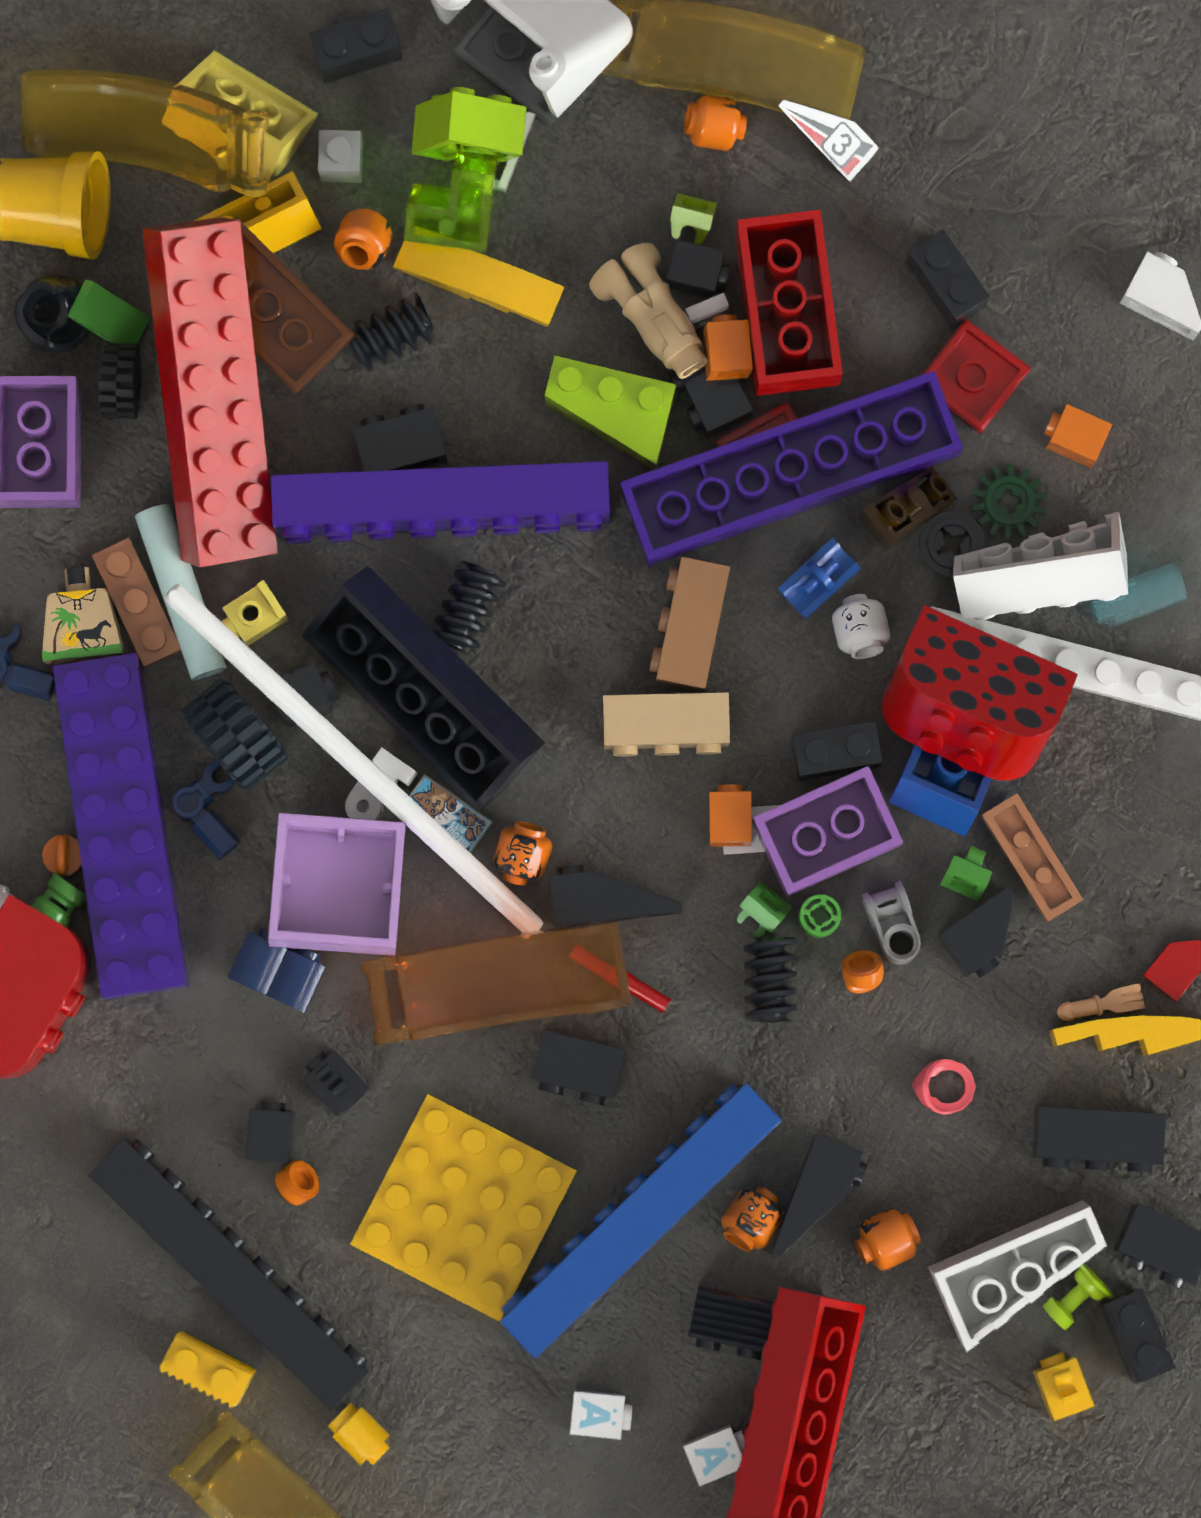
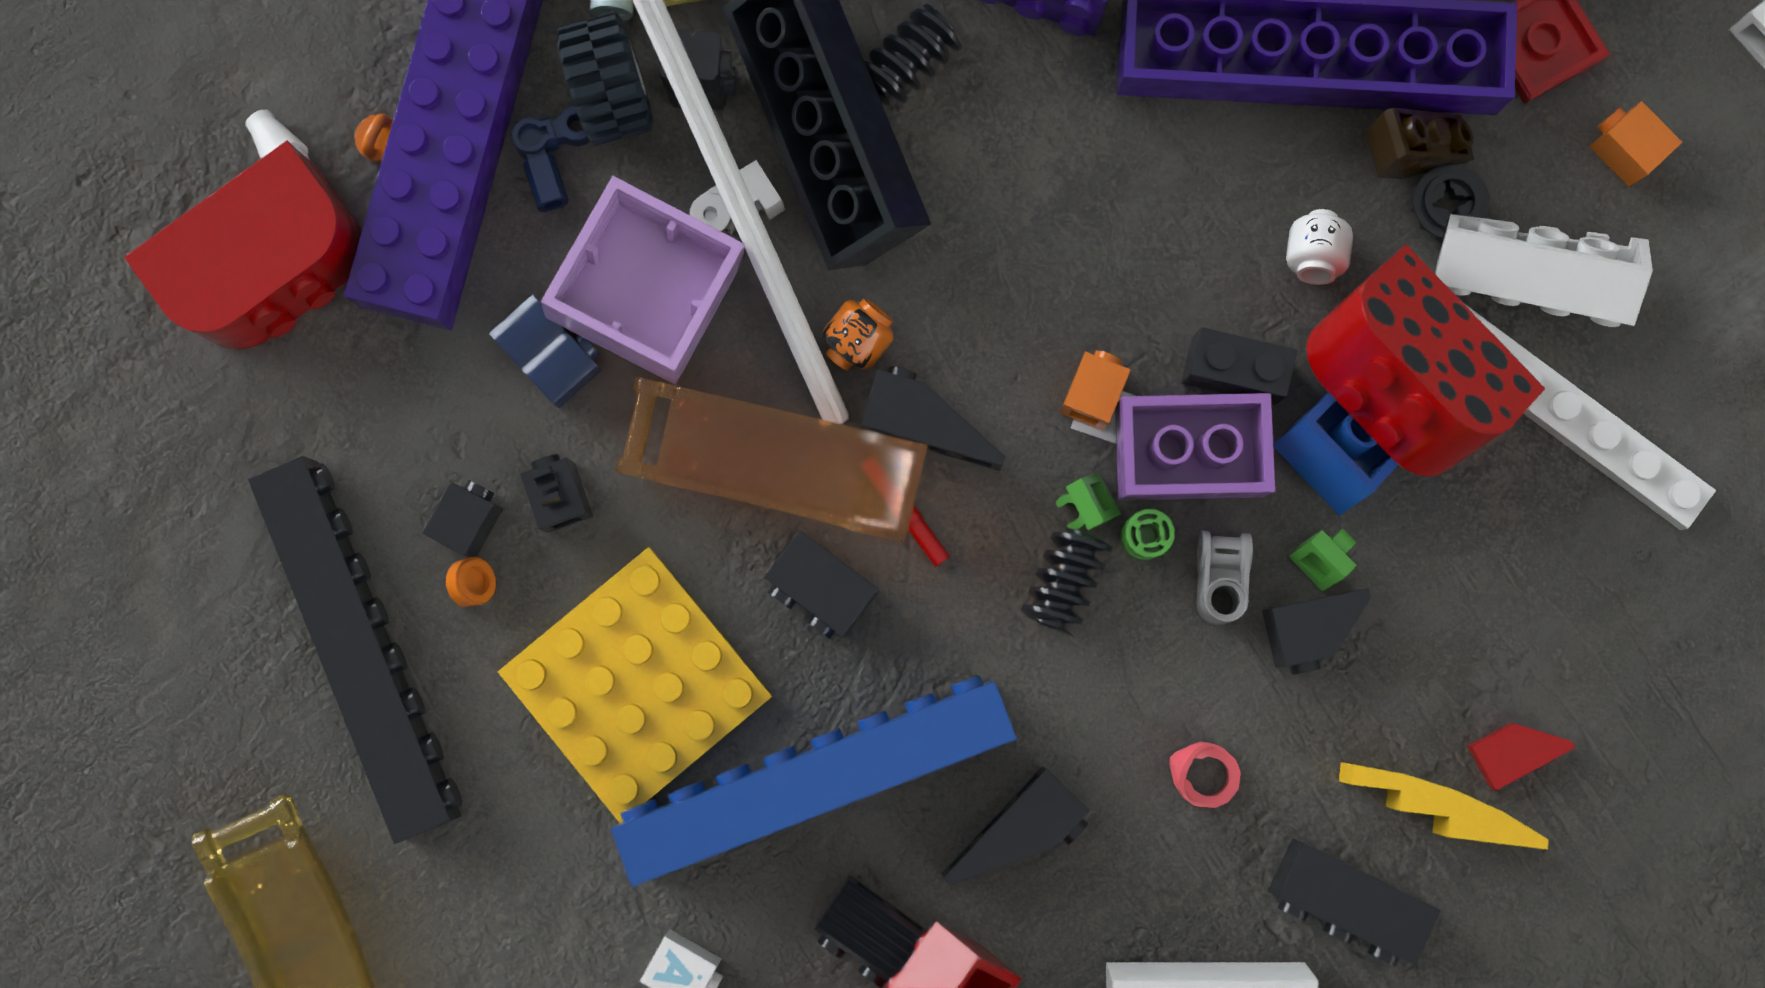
camera: 25 degrees right, 0 degrees up
bright green wheel [31,873,87,927] -> none
yellow brick [160,1331,257,1408] -> none
yellow brick [327,1402,390,1466] -> none
tile [409,774,493,854] -> none
tan brick [603,692,730,757] -> none
medium nougat brick [649,556,730,693] -> none
orange head [721,1187,783,1252] -> none
blue hips [777,538,861,620] -> none
orange tile [841,950,884,994] -> none
orange head [854,1208,921,1271] -> none
dark green gear [972,464,1047,539] -> none
nougat plate [980,793,1083,923] -> none
light nougat piece [1057,983,1145,1021] -> none
clear light blue brick [1089,562,1188,629] -> none

